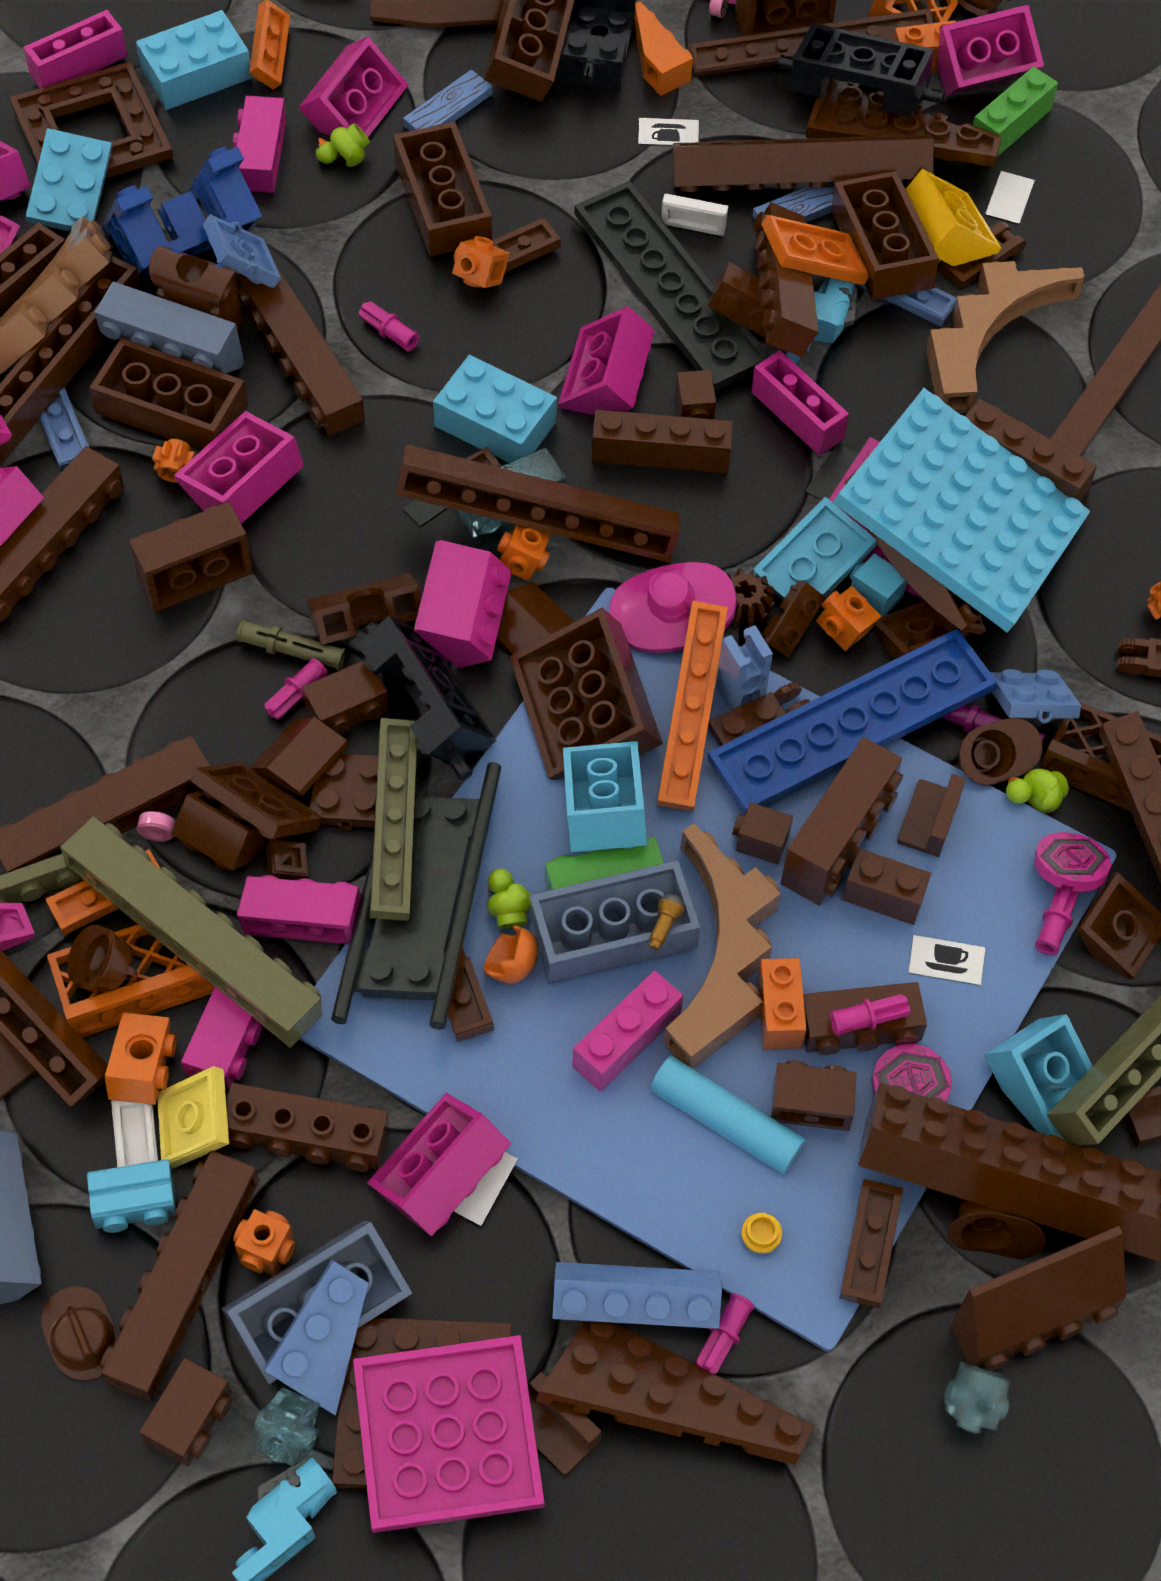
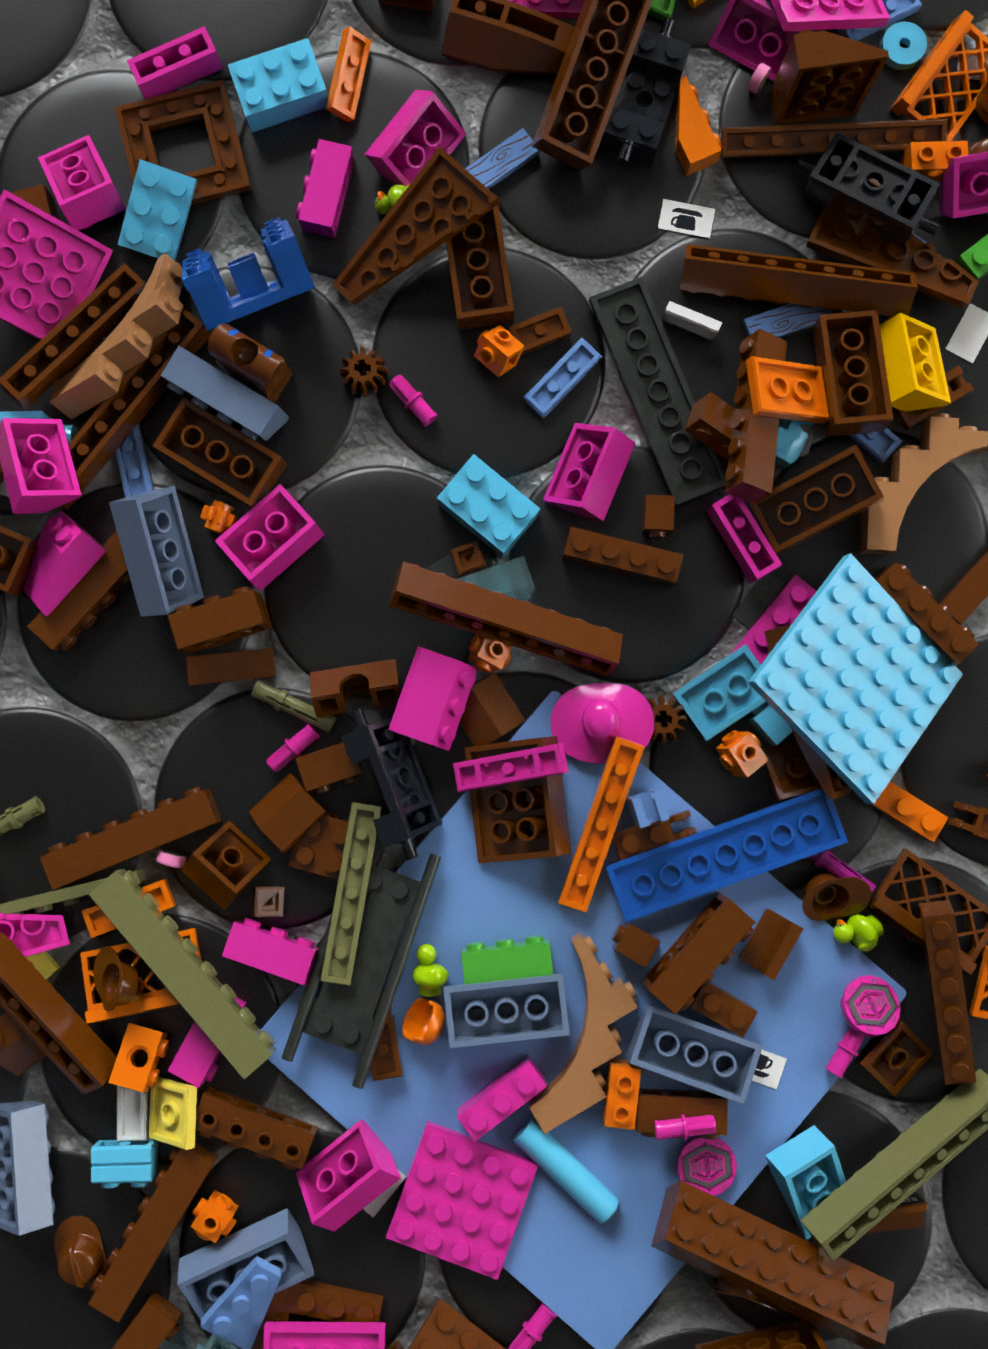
camera: 10 degrees right, 25 degrees up
reddish brown plate [191,762,323,839] -> none
medium blue plate [203,214,281,288] -> none
reddish brown brick [237,262,365,436] -> none
medium blue brick [552,1262,722,1329] -> none
medium azure brick [563,741,647,852] -> none
pearl gold piece [648,894,685,951] -> none
yellow plate [741,1213,782,1254] -> none
reddish brown hinge [762,581,826,658] -> none
reddish brown brick [771,1060,857,1131] -> none
reddish brown plate [839,1179,903,1308] -> none
medium blue plate [990,669,1082,723] -> none
none -> sand blue slope [109,486,204,617]
none -> reddish brown tile [186,648,276,686]
none -> reddish brown wing [332,146,502,305]
none -> reddish brown gear [339,346,388,397]
none -> dark pink plate [386,1120,538,1280]
none -> dark pink plate [453,743,569,792]
none -> medium blue tile [523,337,602,419]
none -> sand blue slope [625,1004,763,1104]
none -> reddish brown brick [749,445,884,555]
none -> orange plate [856,781,948,842]

